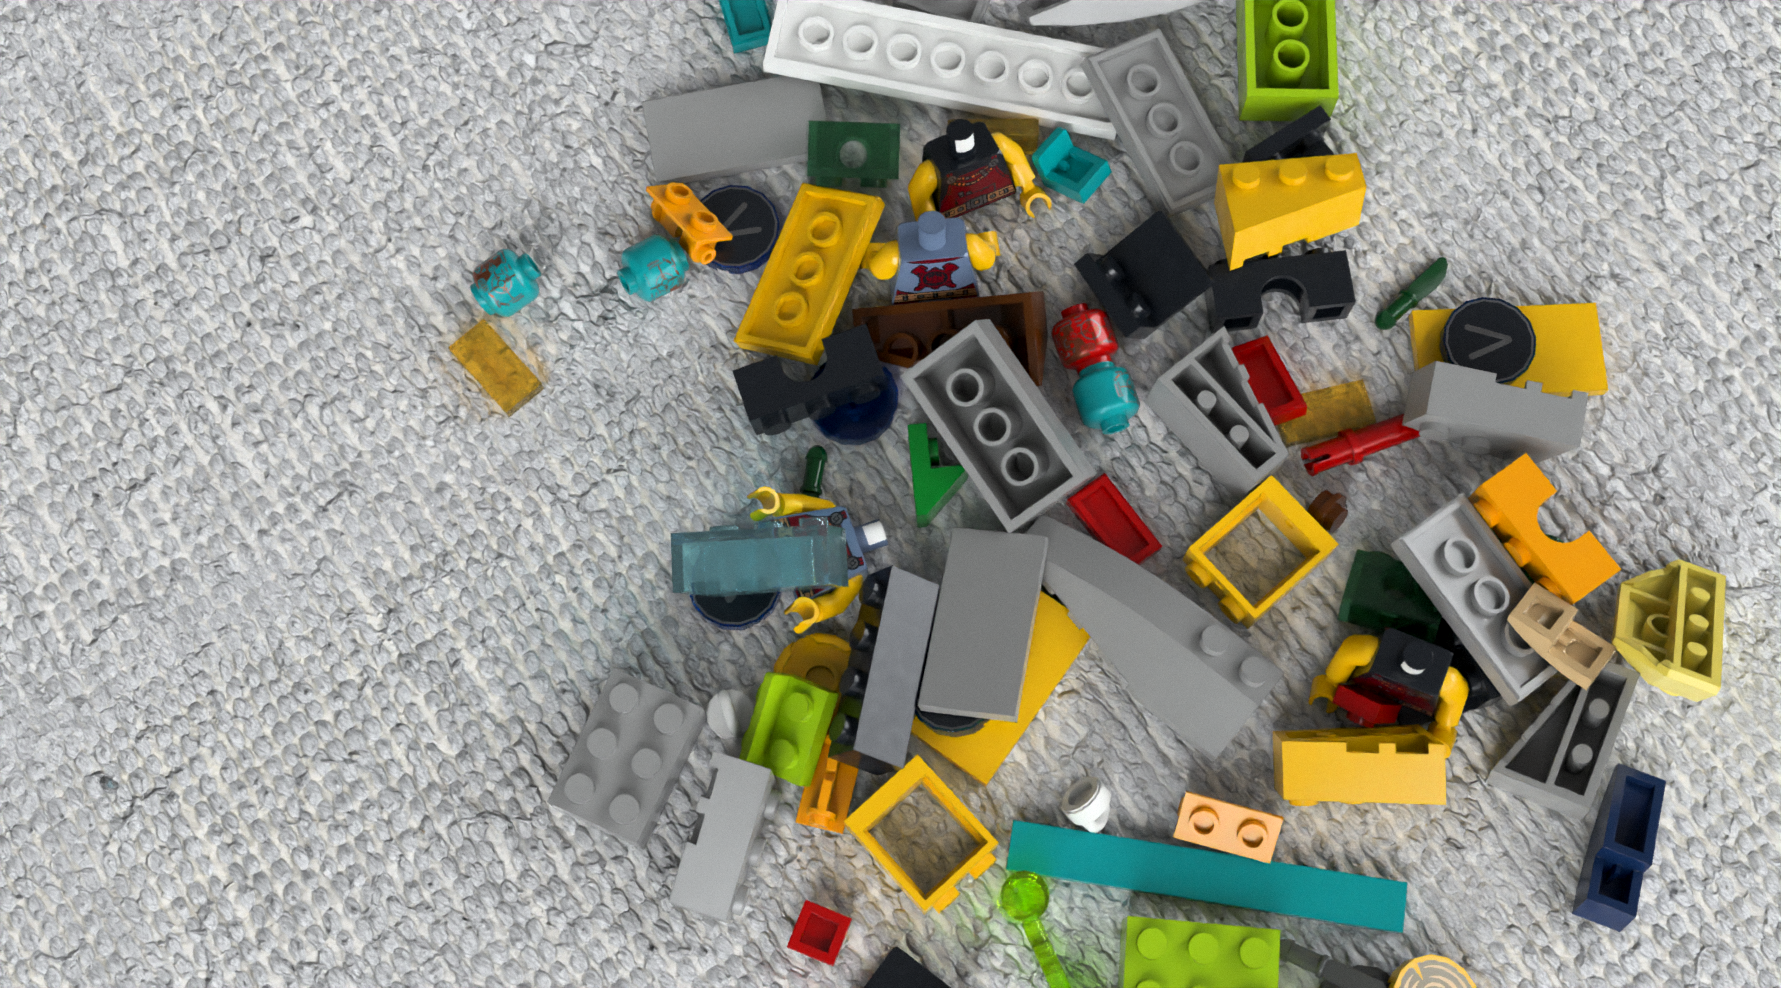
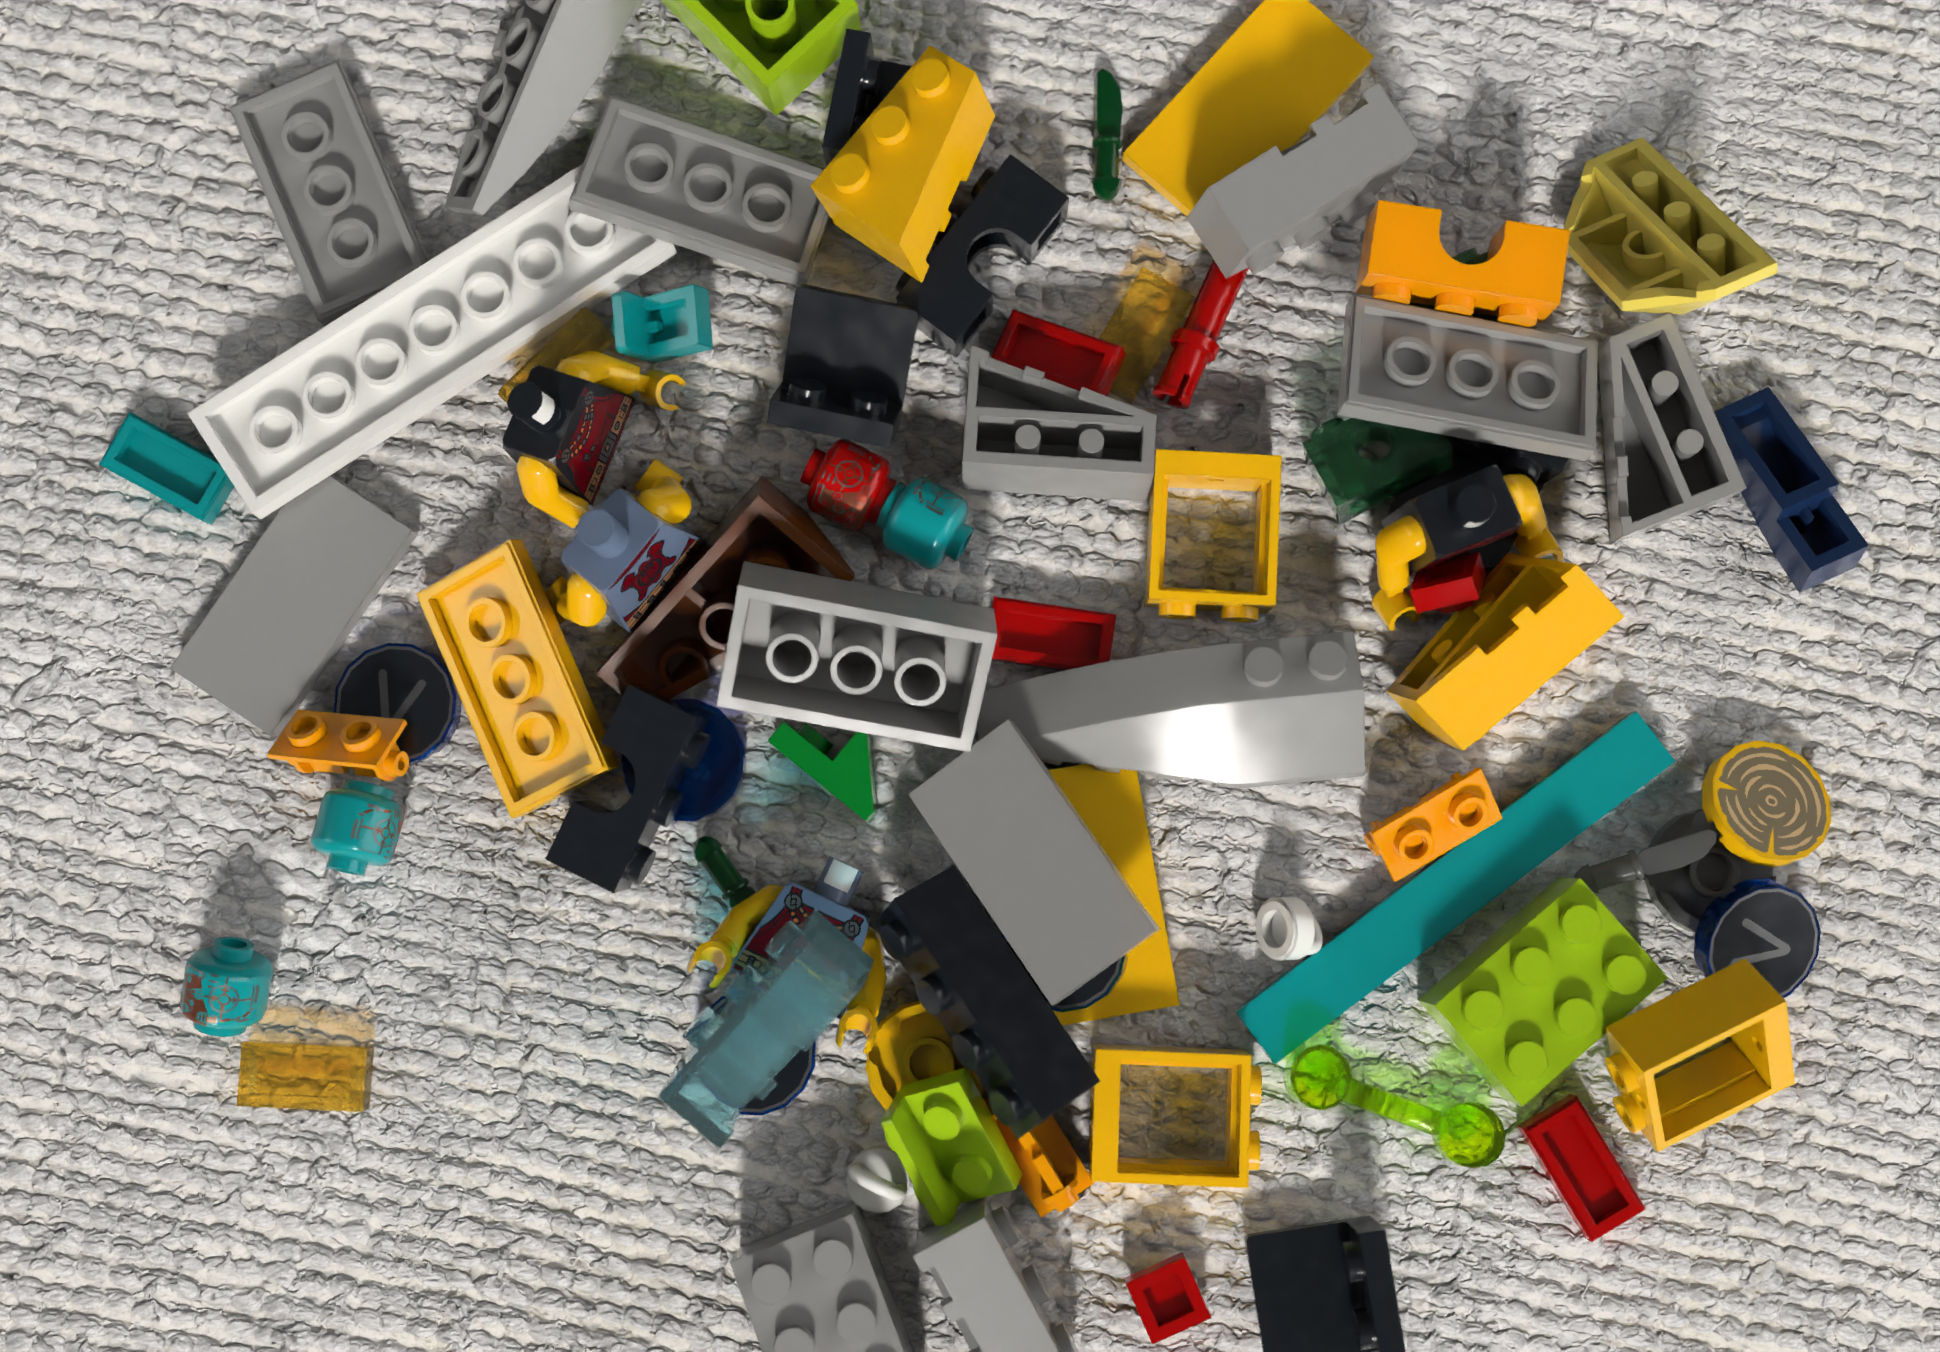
camera: 40 degrees left, 10 degrees up
clear green brick [805,120,900,188] -> none
reddish brown plate [1307,490,1348,533] -> none
black tile [1439,297,1536,385] -> none
tan slope [1507,583,1617,691] -> none

